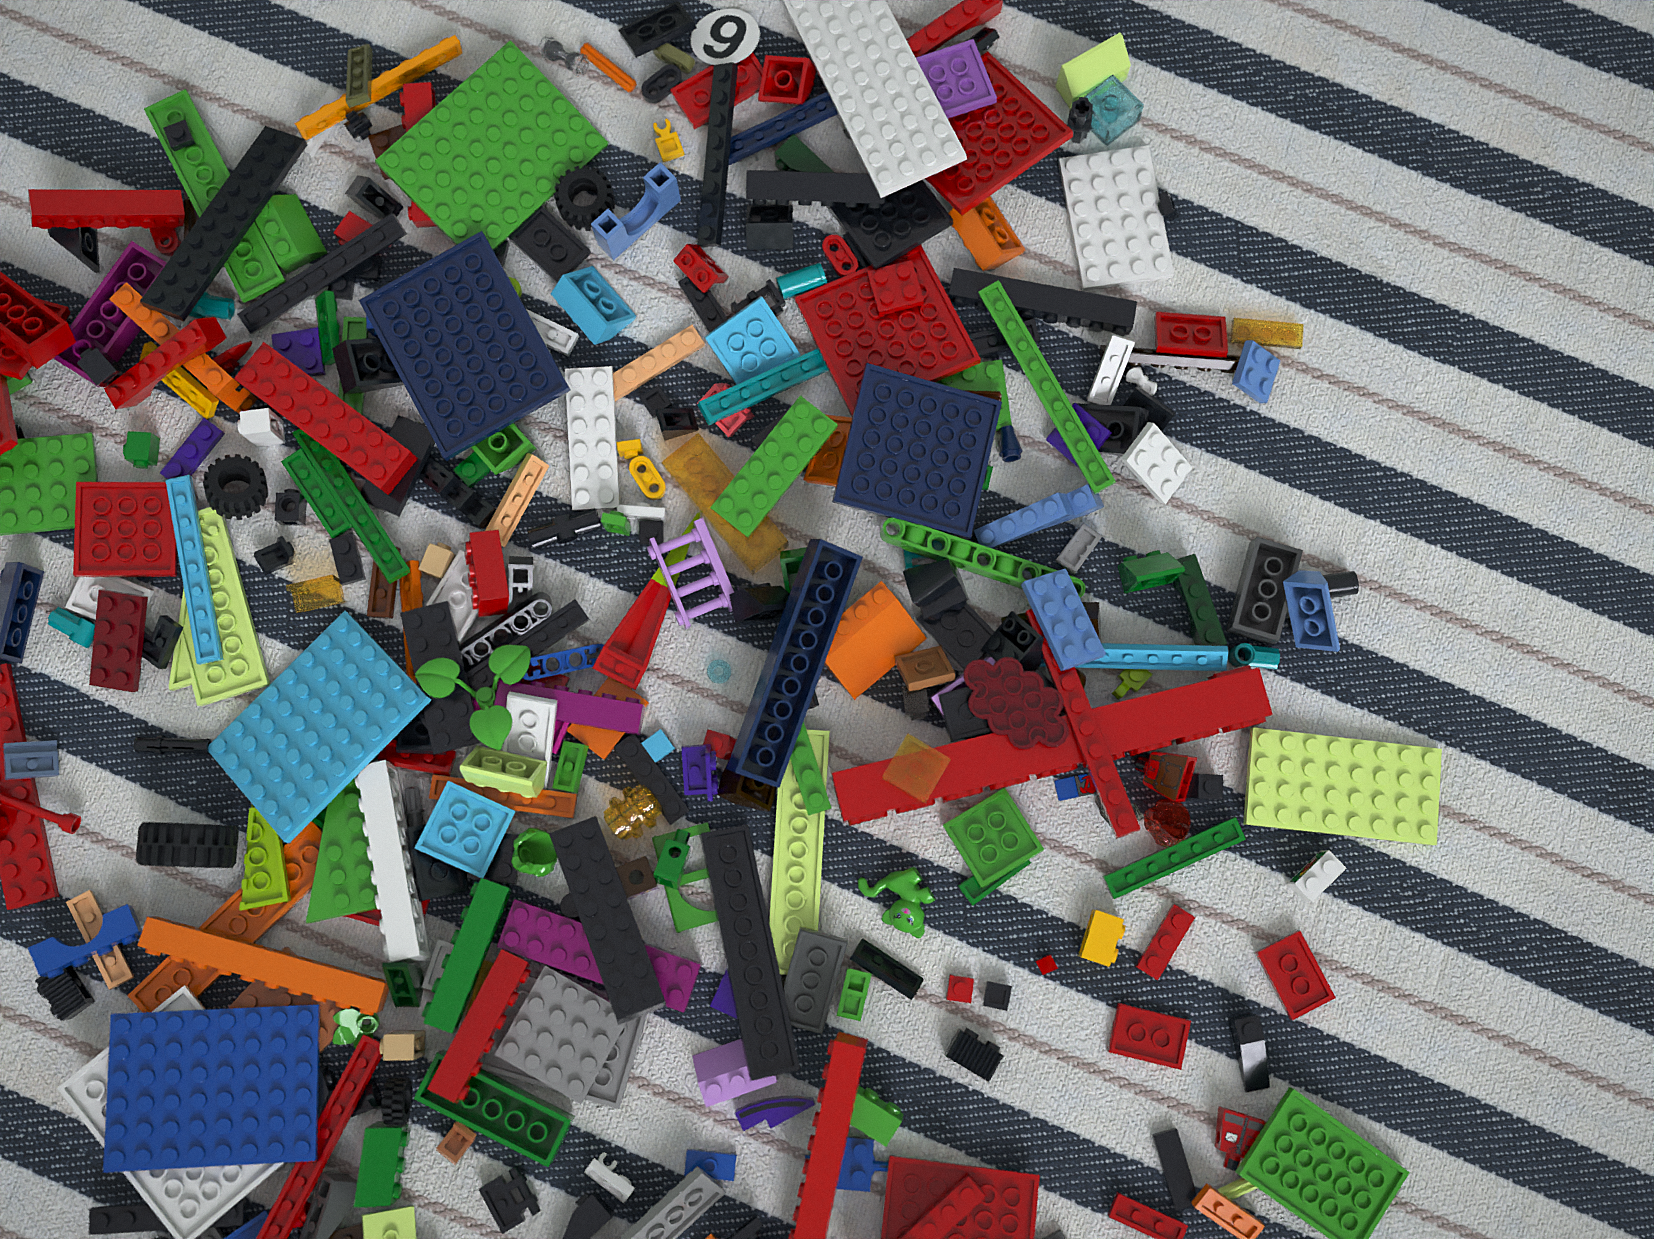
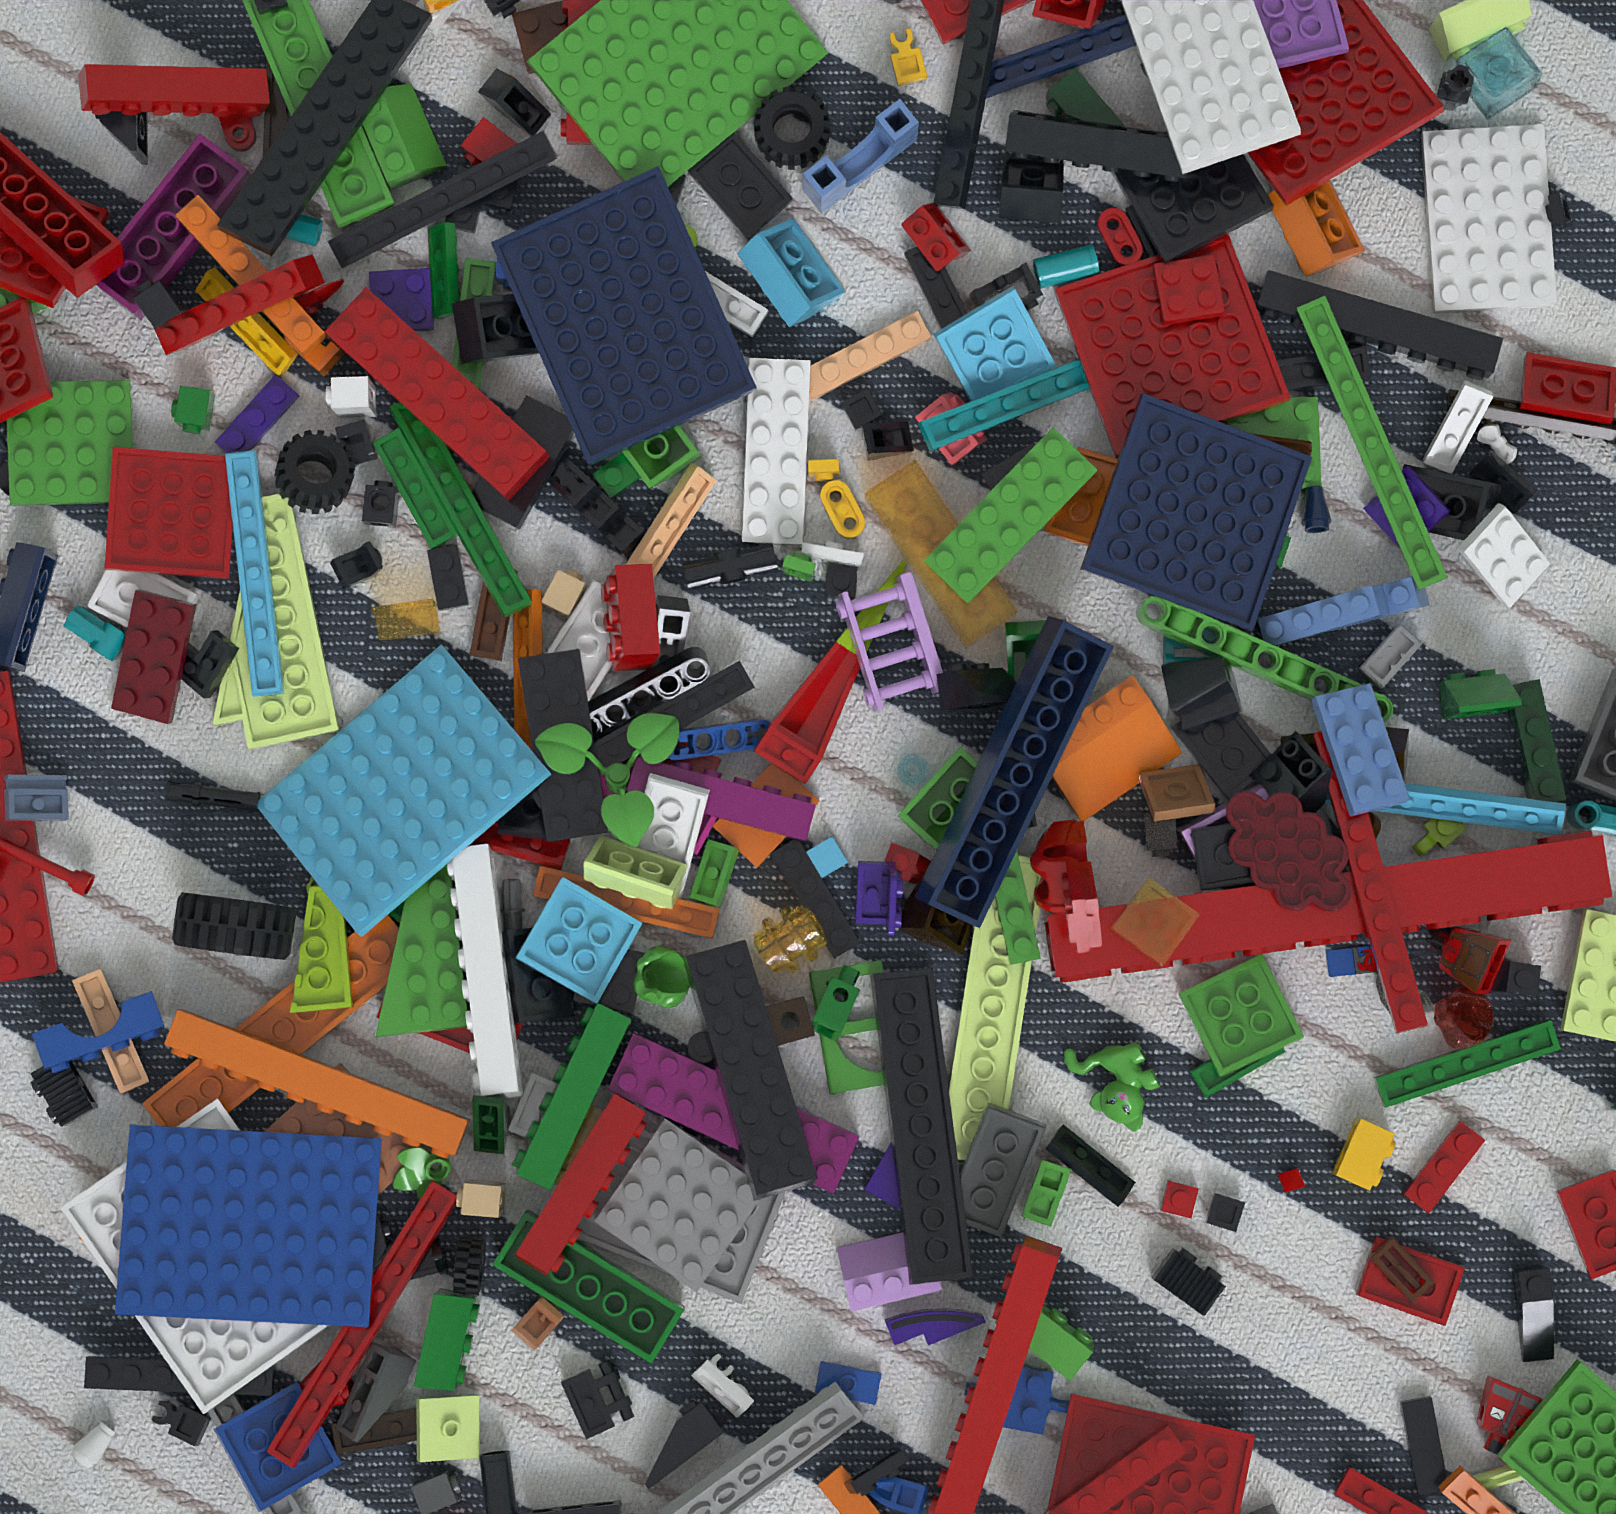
camera: 10 degrees right, 5 degrees up
none -> black panel [335,419,378,465]
none -> bright green slope [897,746,978,851]
none -> red piece [1030,819,1102,954]
none -> reddish brown tile [1368,1236,1435,1303]

